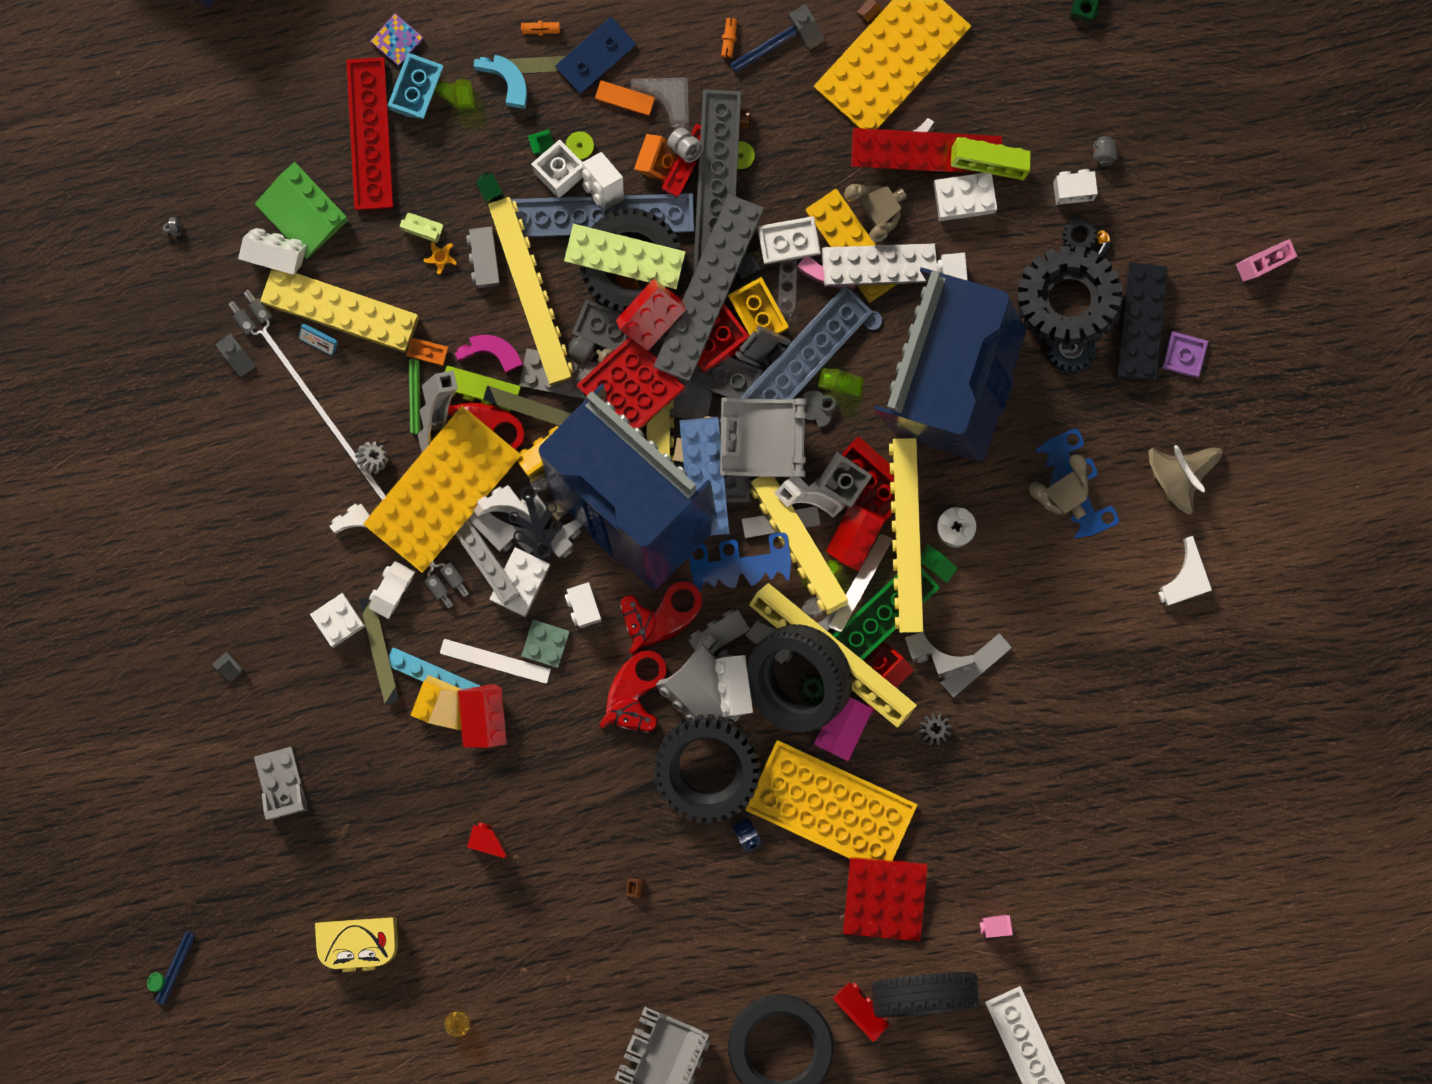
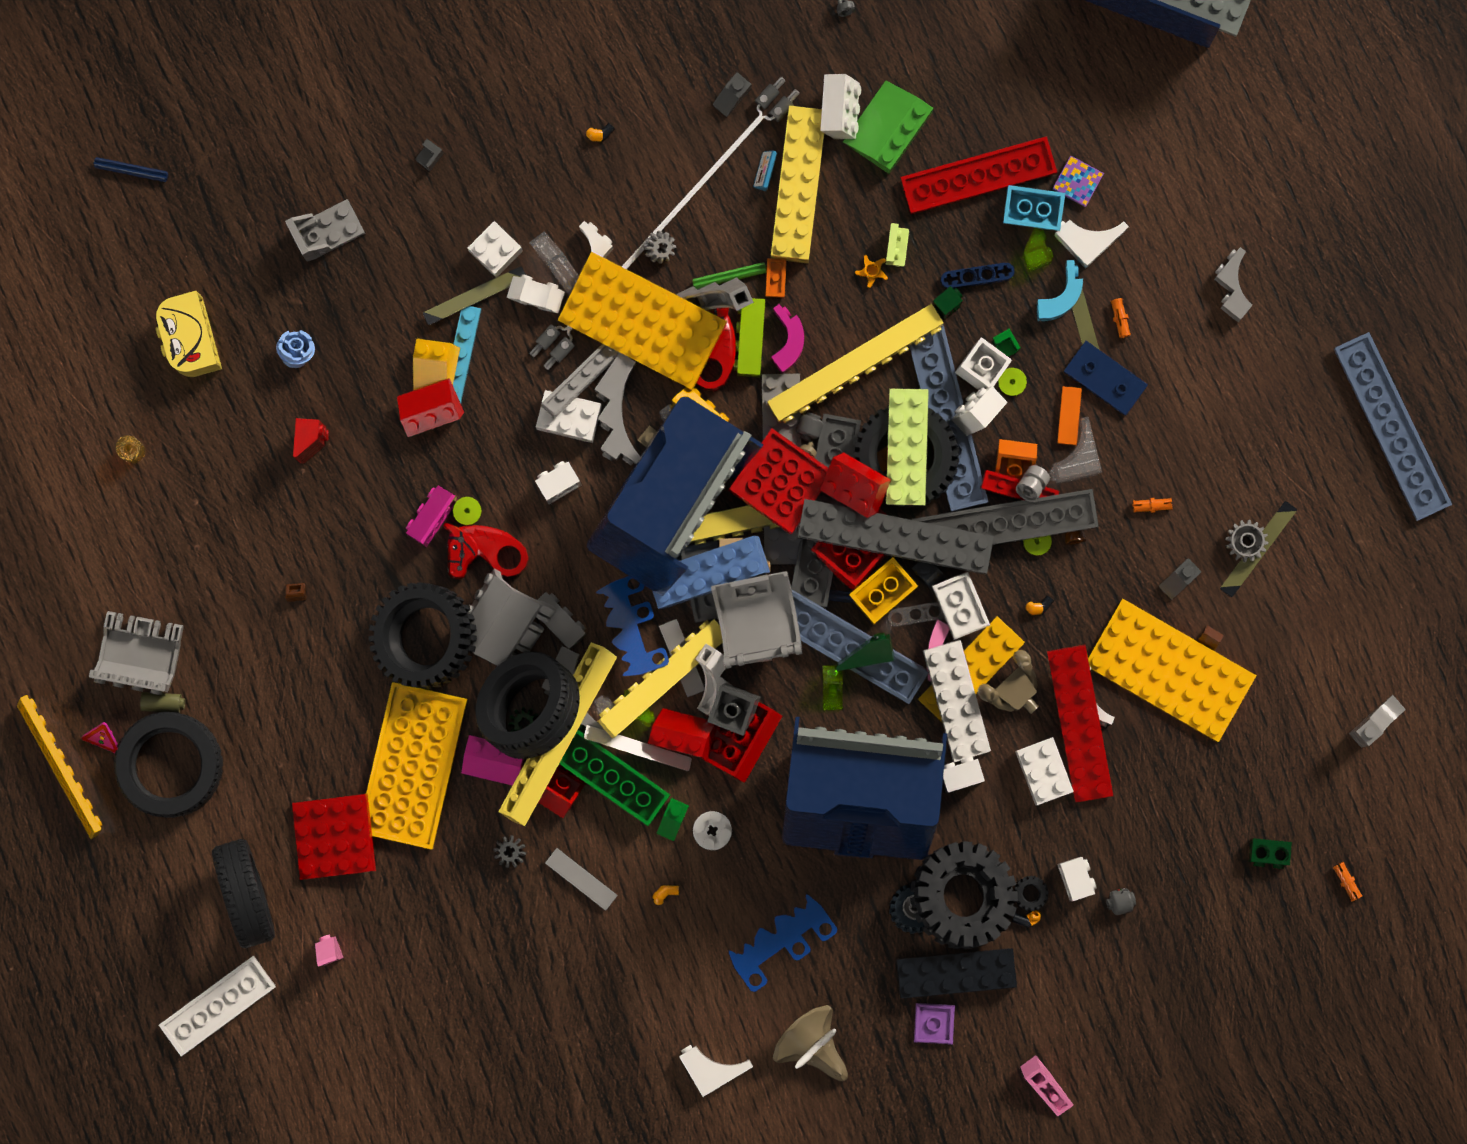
camera: 85 degrees right, 0 degrees up
green piece [147,972,165,992] -> none
white sticker [440,639,550,683] -> none
light grey brick [466,226,500,288] -> none
white arch [474,485,546,523] -> none
olive sticker [483,386,571,426] -> none
black plant [508,486,562,559] -> none
sand green plate [521,620,570,668] -> none
red animal [620,582,702,654] -> none
white brick [715,655,753,717] -> none
dark blue axle [730,26,797,72] -> none
dark blue bracket [732,817,762,852] -> none
dark grey container [735,325,792,370] -> none
dark grey plate [803,390,837,427] -> none
red slope [832,982,889,1042] -> none
sand blue piece [863,311,882,330] -> none
light yellow brick [889,438,923,633] -> none
light grey arch [905,632,975,679] -> none
lime brick [951,137,1030,180] -> none
dark tan torso [1029,455,1089,520] -> none
none -> olive brick [140,692,185,713]
none -> light blue cone [276,330,315,368]
none -> dark pink slope [406,486,458,547]
none -> lime piece [453,497,481,525]
none -> clear arch [529,231,579,296]
none -> arm [586,123,615,142]
none -> light orange arm [653,885,679,905]
none -> dark green slope [836,633,895,671]
none -> dark blue beam [941,263,1014,289]
none -> arm [1025,595,1054,615]
none -> white arch [1054,220,1129,269]

